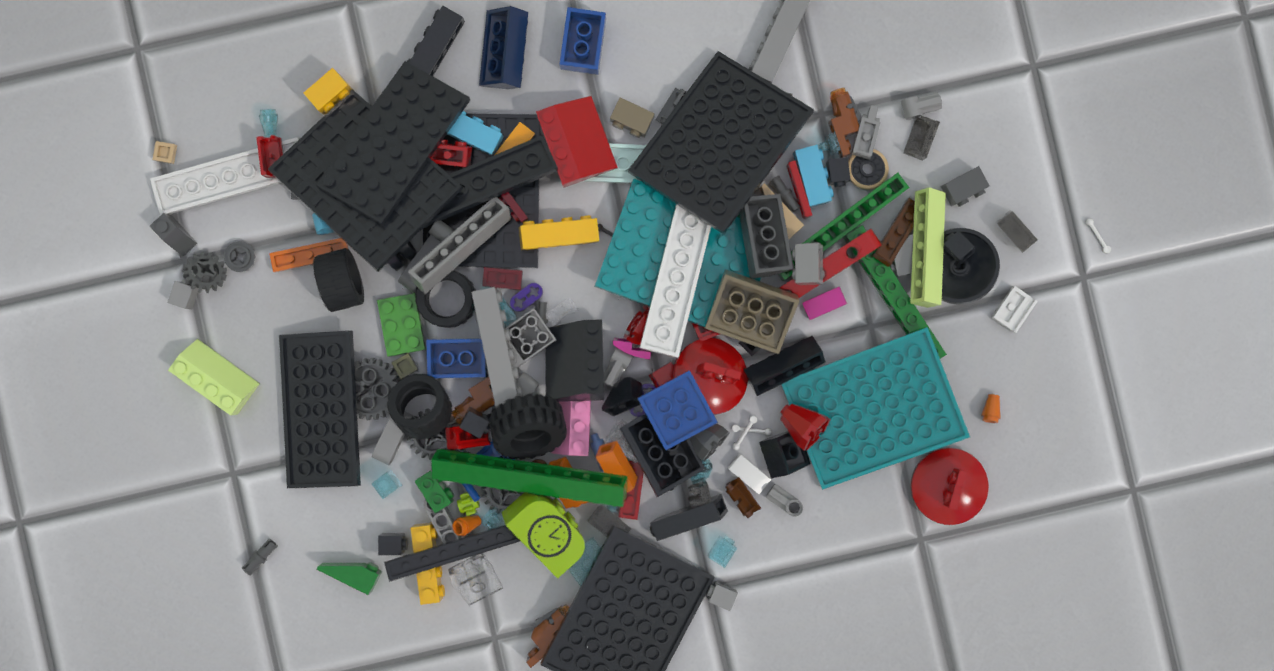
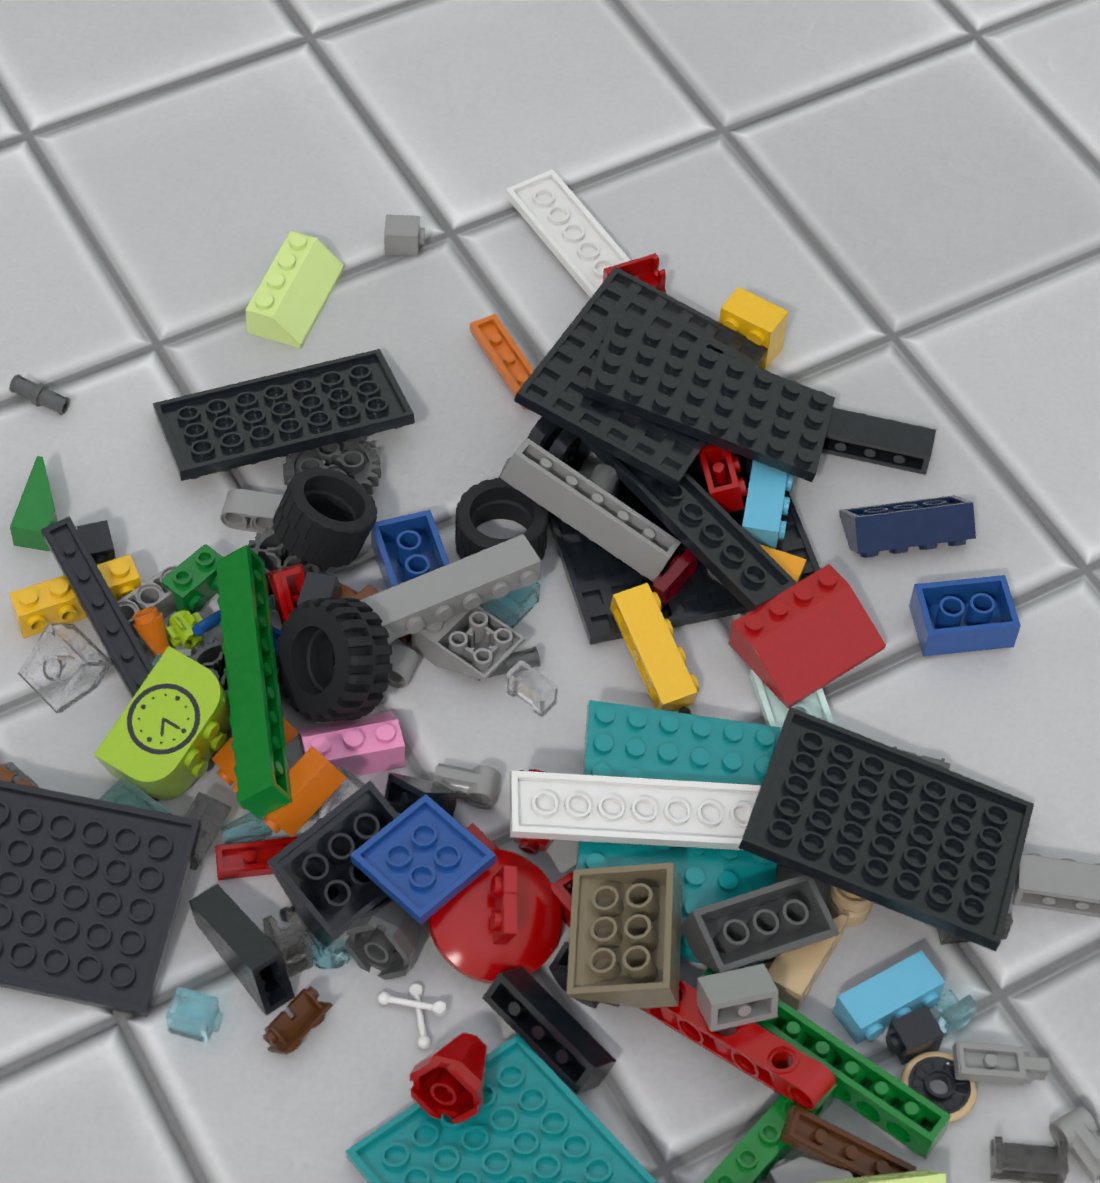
camera: 75 degrees right, 35 degrees down
dark grey slope [150,213,198,256] -> none
tan plate [152,141,177,164] -> none
dark grey gear [183,252,227,293] -> none
dark grey gear [224,241,256,272] -> none
clear light blue cone [259,109,278,137] -> none
black tyre [313,248,364,312] -> none
clear light blue brick [372,470,402,499] -> none
bright green plate [377,293,426,357] -> none
olive plate [392,353,419,379] -> none
dark red plate [482,267,523,290] -> none
dark purple beam [510,283,543,312] -> none
black slope [545,320,604,402] -> none
dark tan brick [610,97,655,138] -> none
dark pink slope [613,338,651,359] -> none
light grey brick [706,581,738,611] -> none
white slope [728,454,771,494] -> none
black slope [759,431,811,479] -> none
light grey piece [766,484,803,517] -> none
dark grey pin [769,175,801,213] -> none
red tile [786,160,812,219] -> none
dark pink slope [802,286,847,320] -> none
dark orange plate [828,88,862,158] -> none

